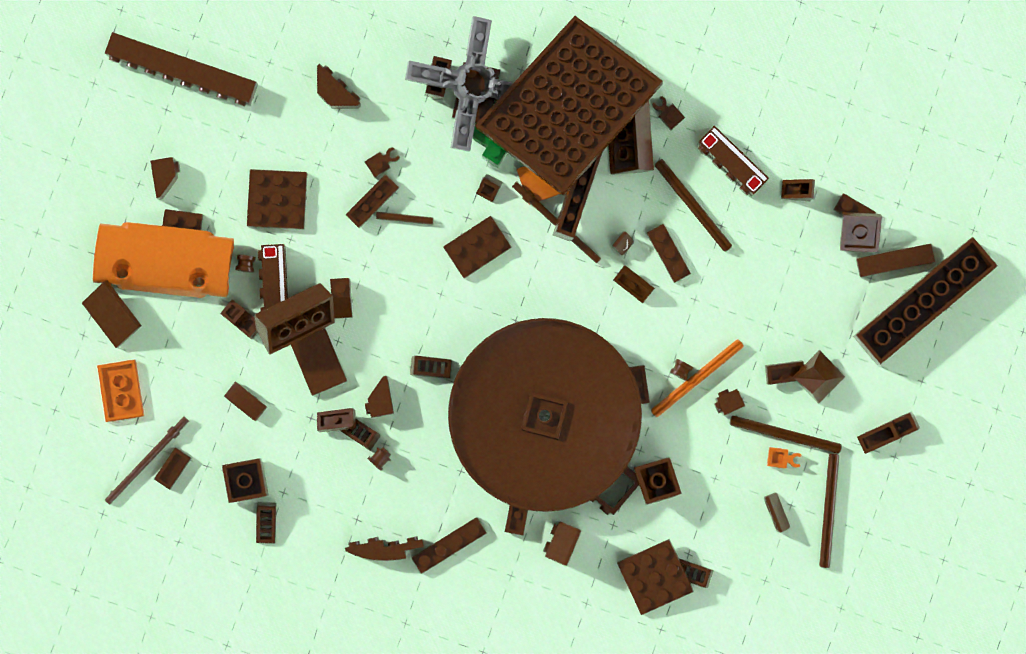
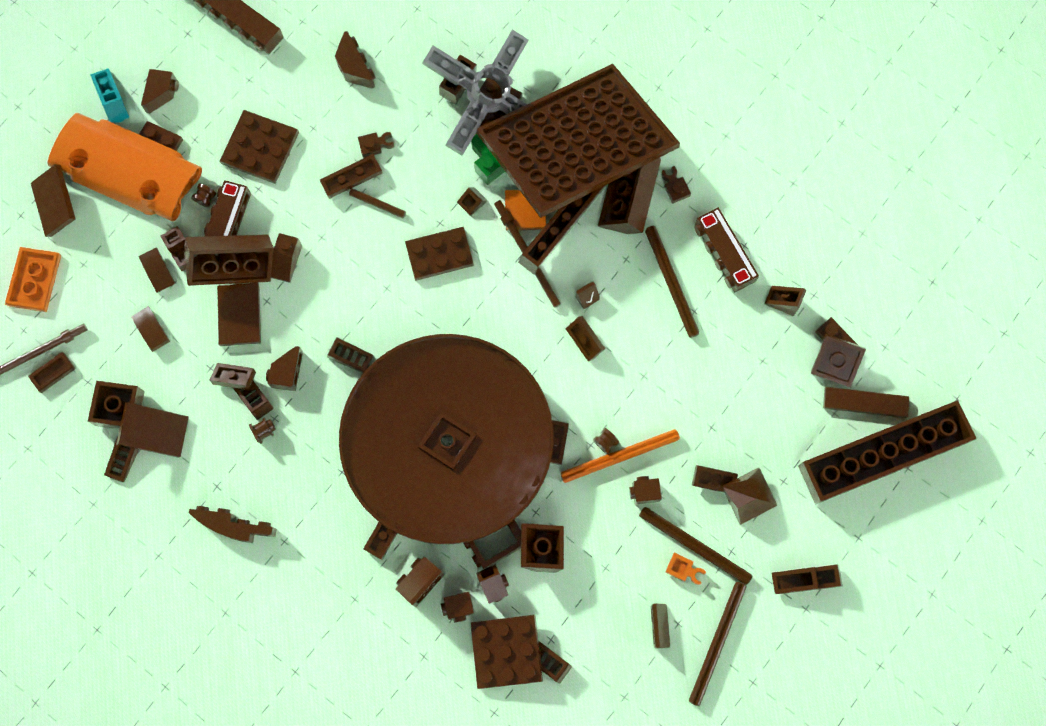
camera: 25 degrees right, 10 degrees down
reddish brown plate [411,517,487,574] -> none
reddish brown plate [646,224,691,283] -> none
none -> teal slope [90,68,130,123]
none -> reddish brown tile [116,402,189,458]
none -> reddish brown slope [138,247,176,293]
none -> reddish brown brick [441,592,474,623]
none -> reddish brown brick [476,564,509,604]

